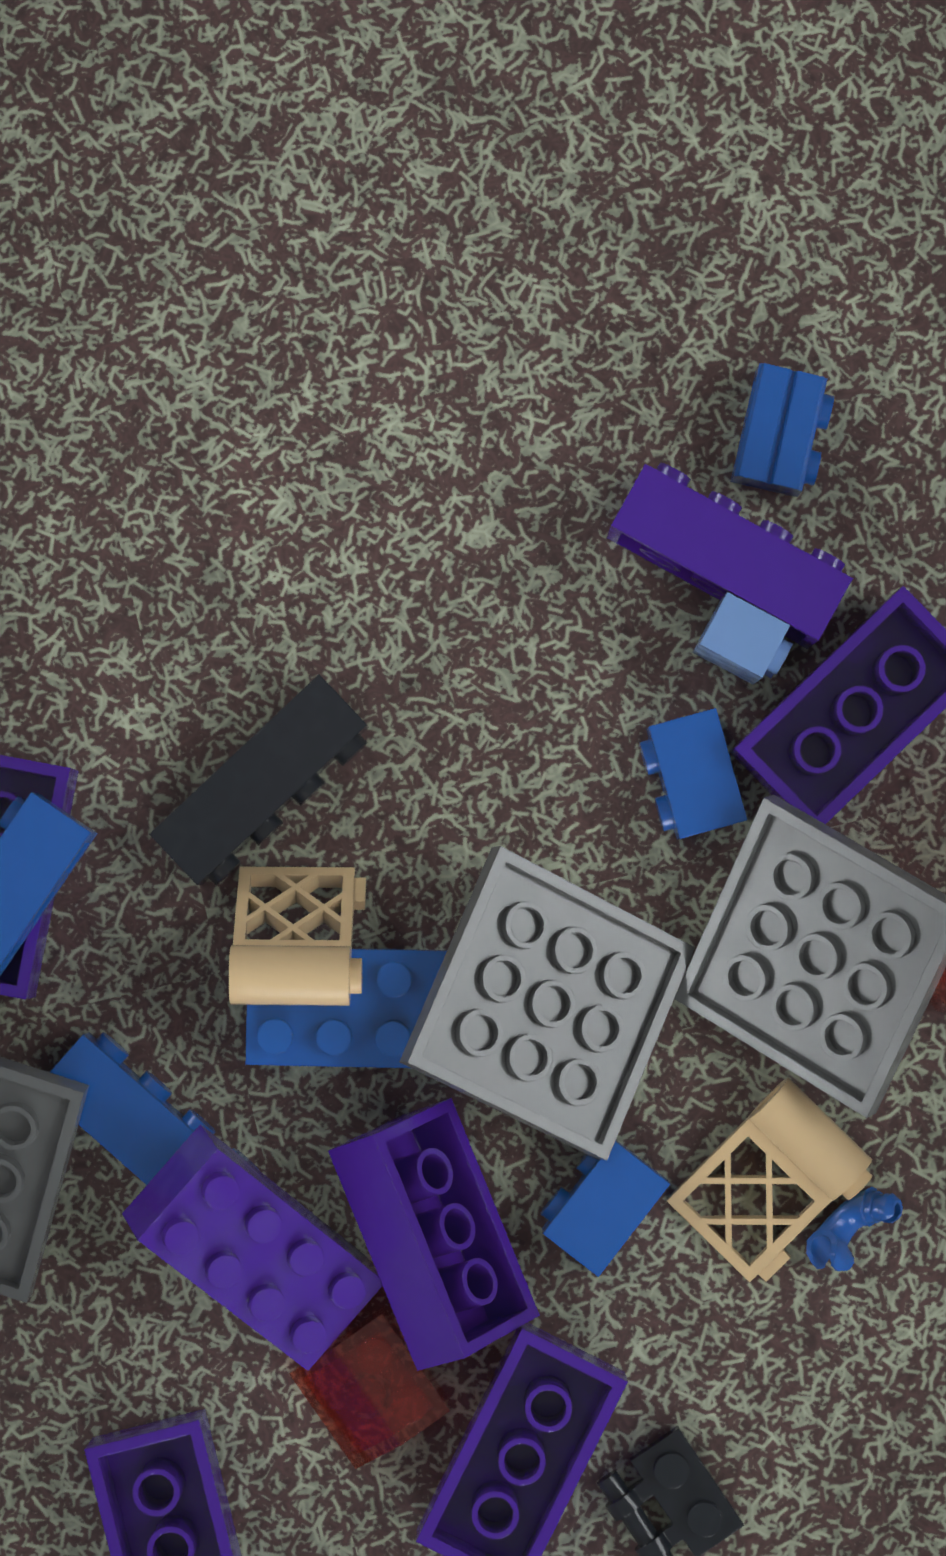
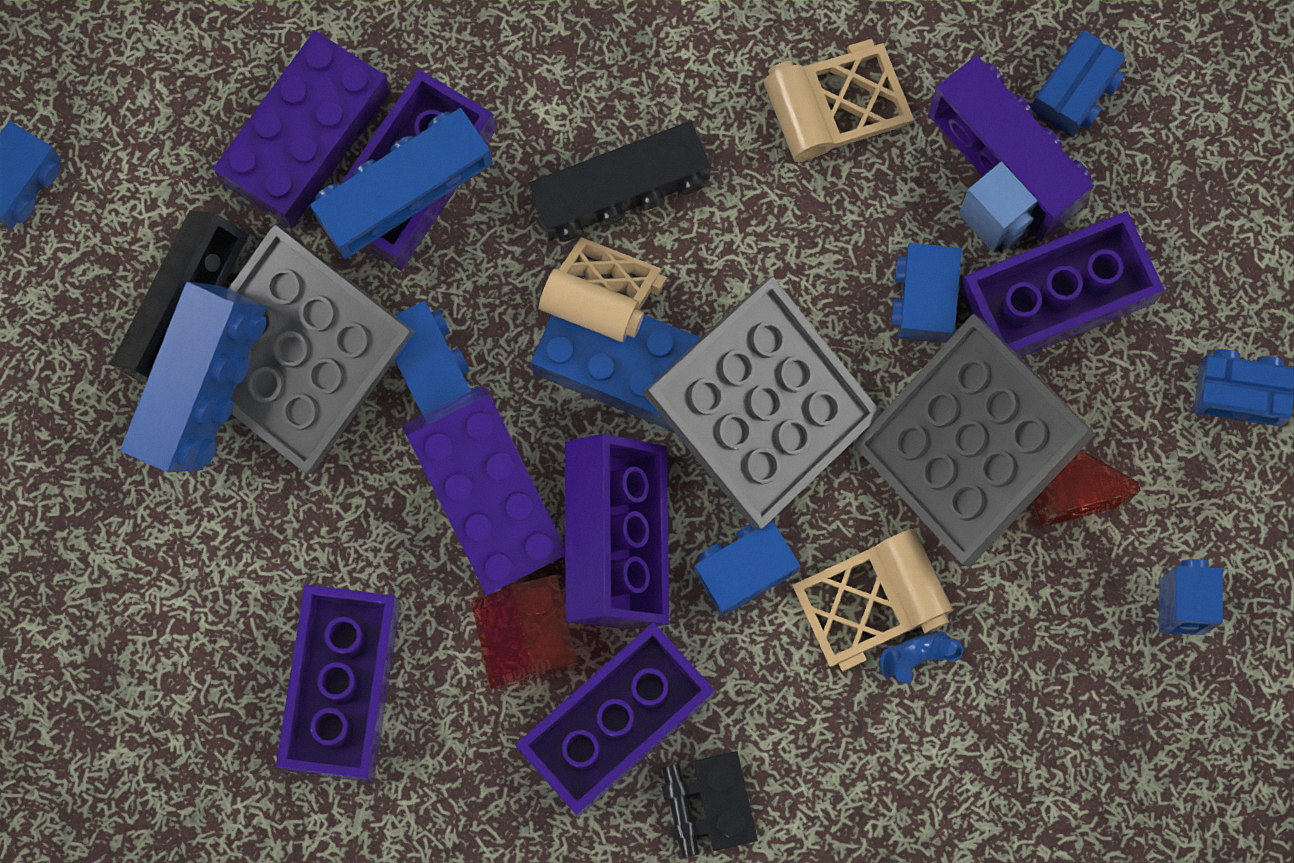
camera: 20 degrees right, 10 degrees down
none -> tan piece [763,39,914,162]

